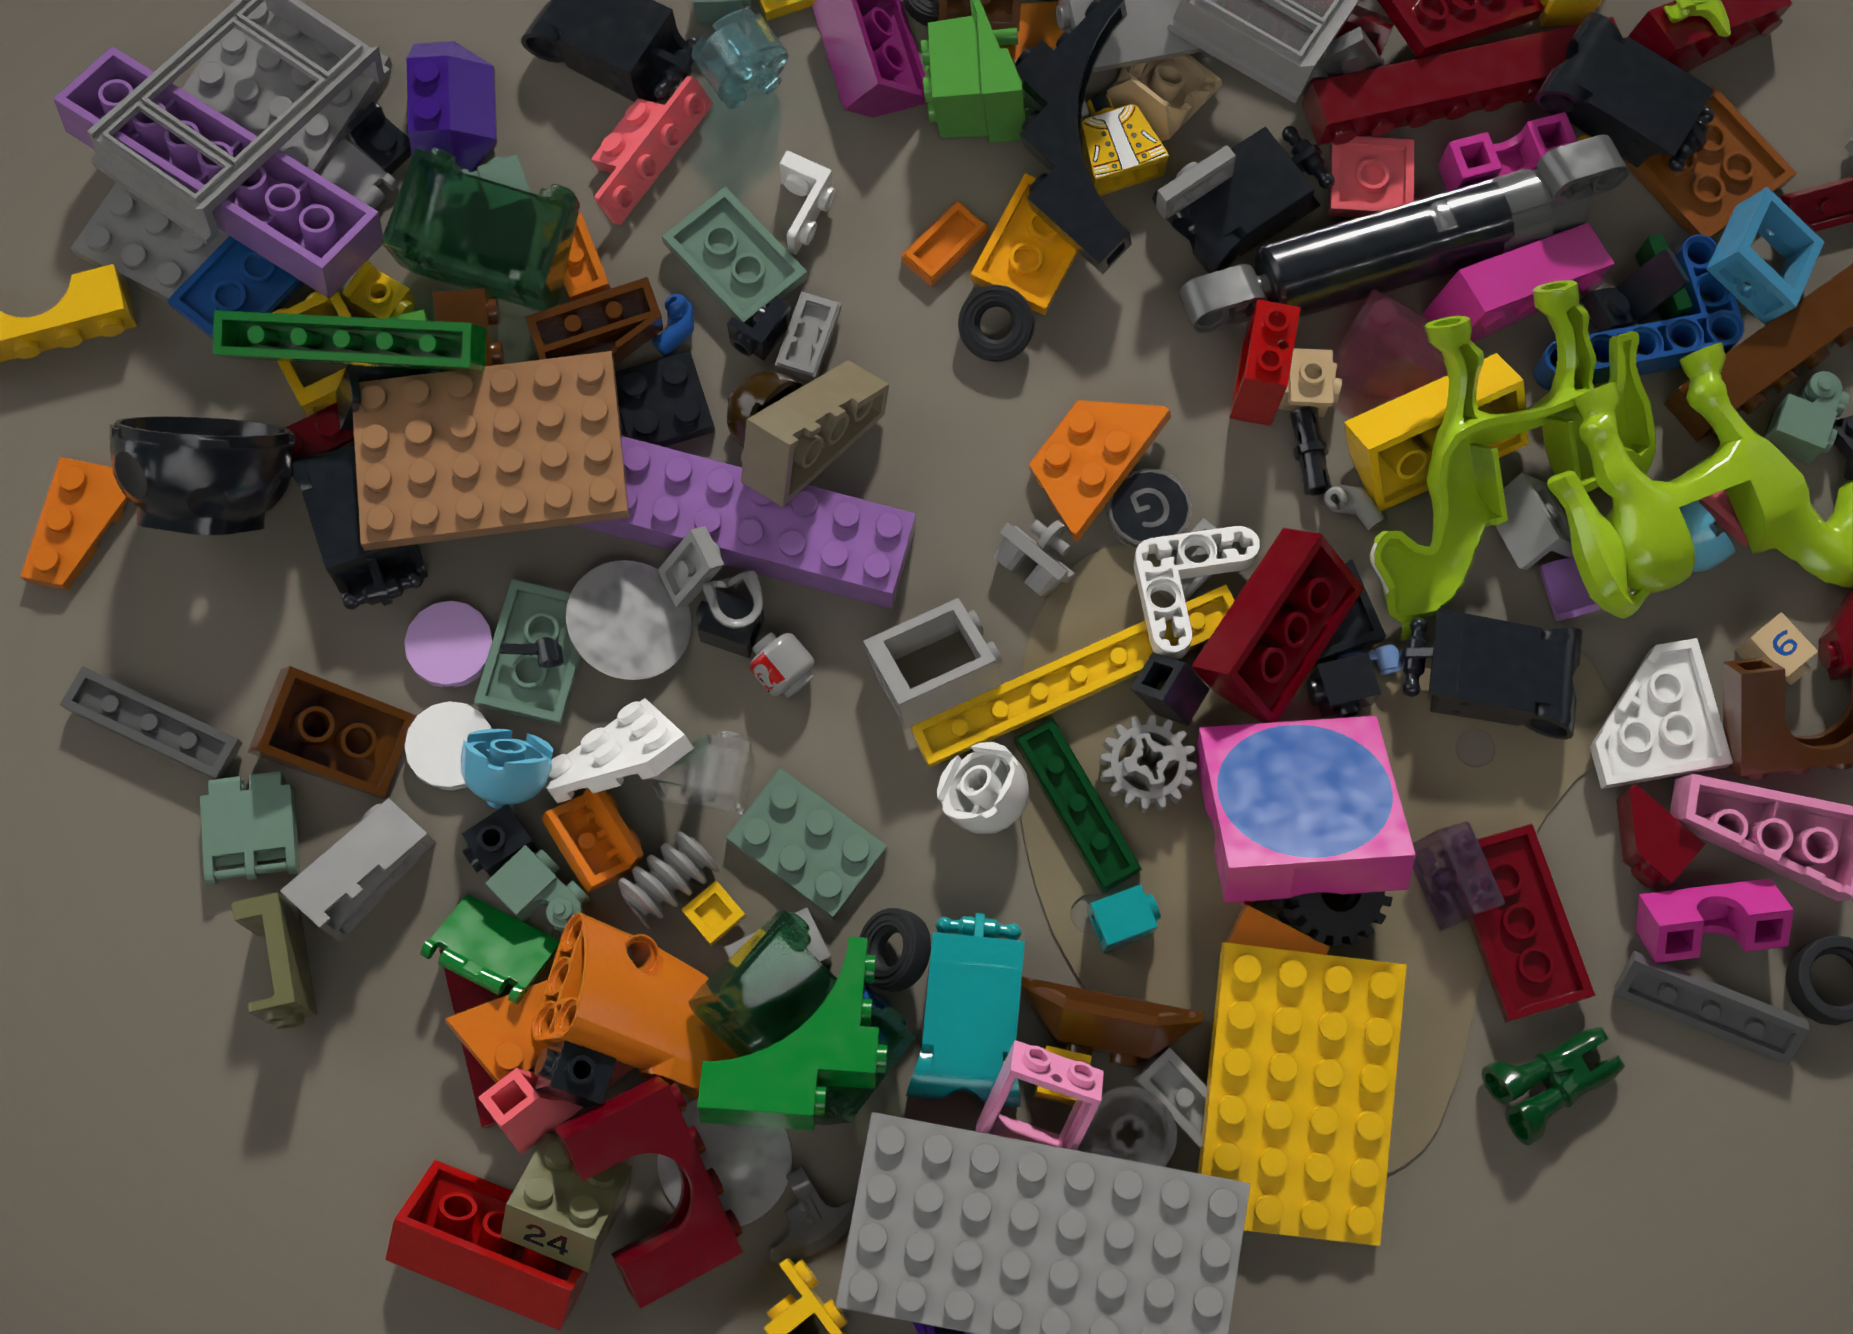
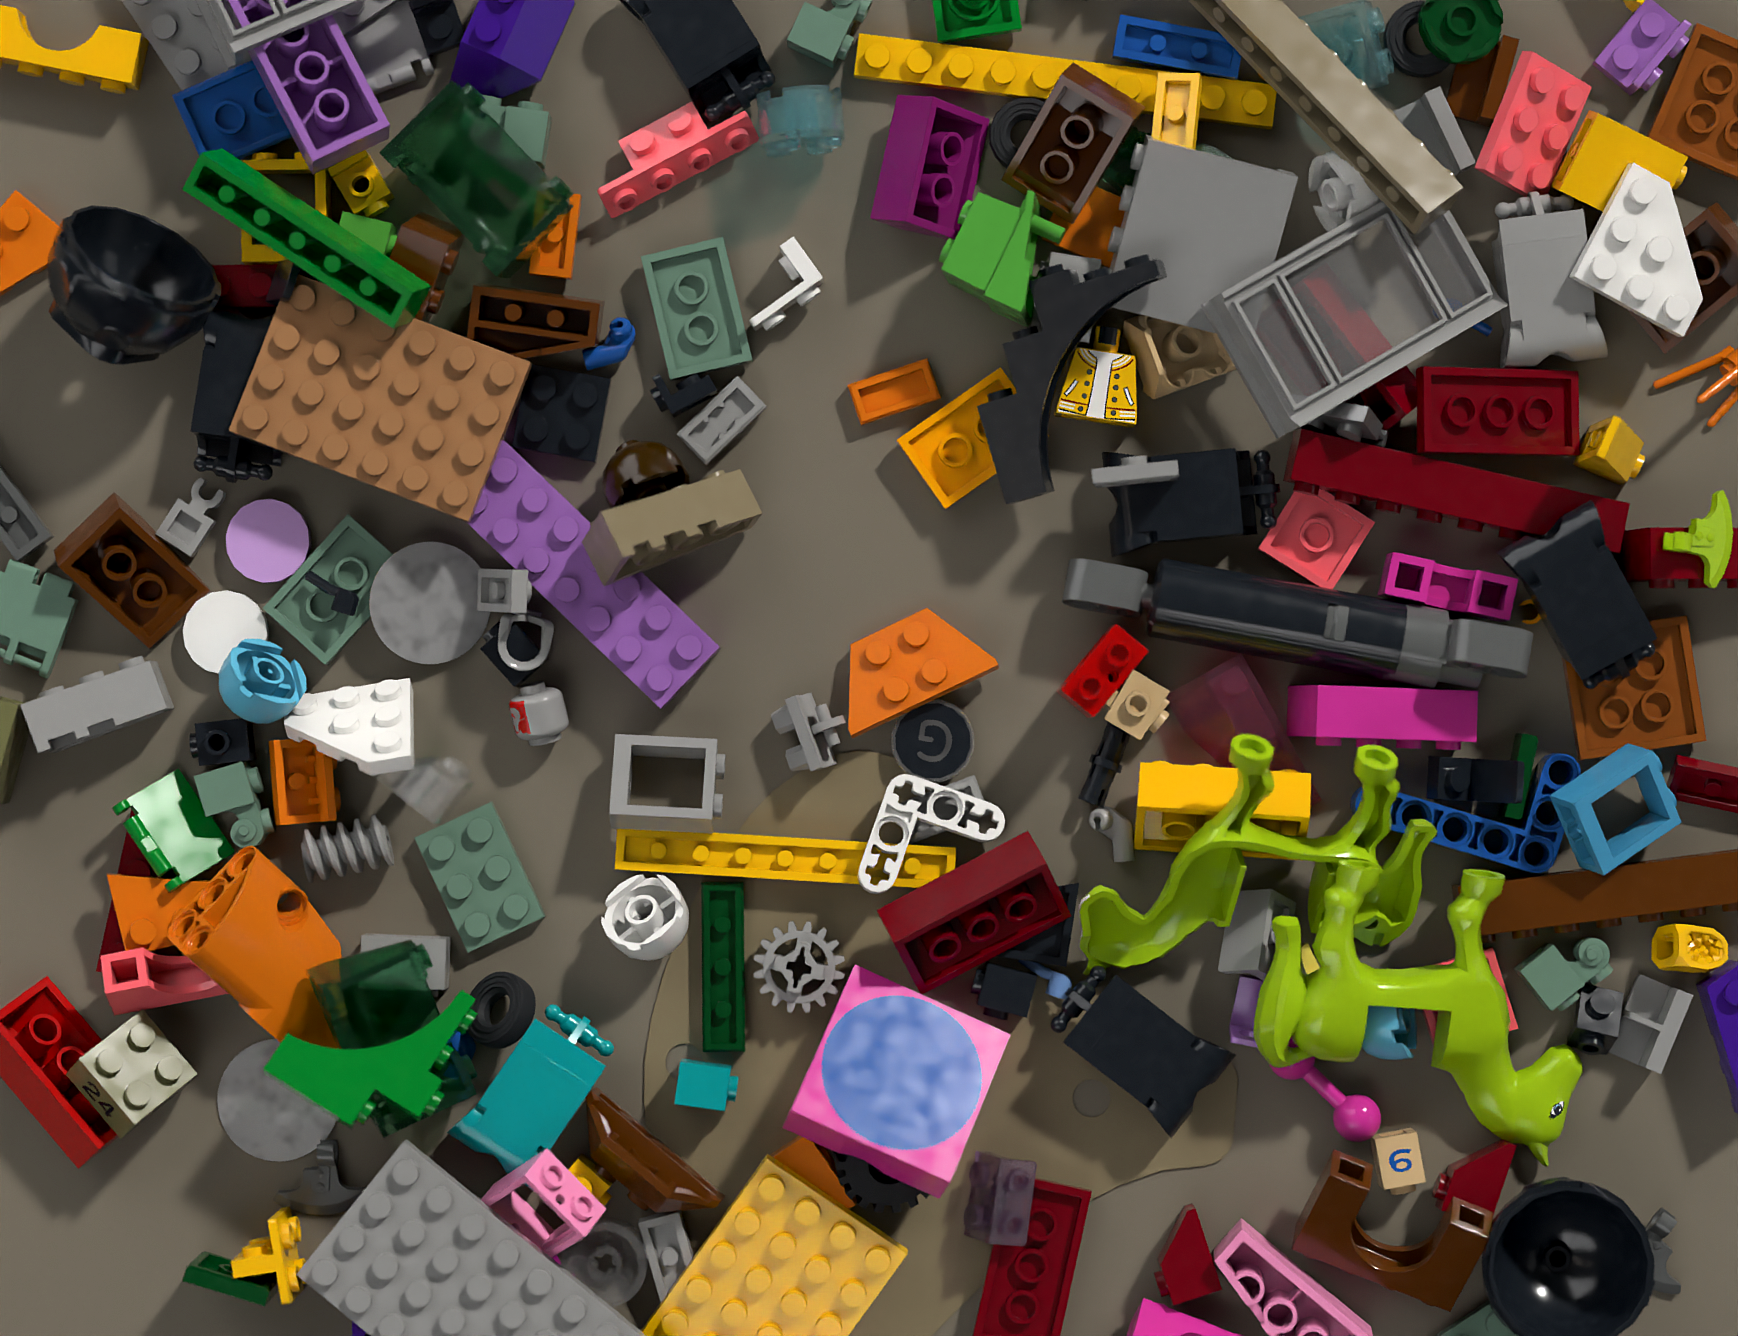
camera: 30 degrees right, 15 degrees up
black brick [535,1040,617,1108] -> none
dark red arch [554,1075,743,1309] -> none
yellow plate [681,880,746,947] -> none
black tyre [958,285,1035,362] -> none
black brick [1130,652,1210,726] -> none
white plate [1590,638,1733,789] -> none
none -> light grey plate [155,478,226,557]
none -> dark pink piece [1269,1038,1381,1142]

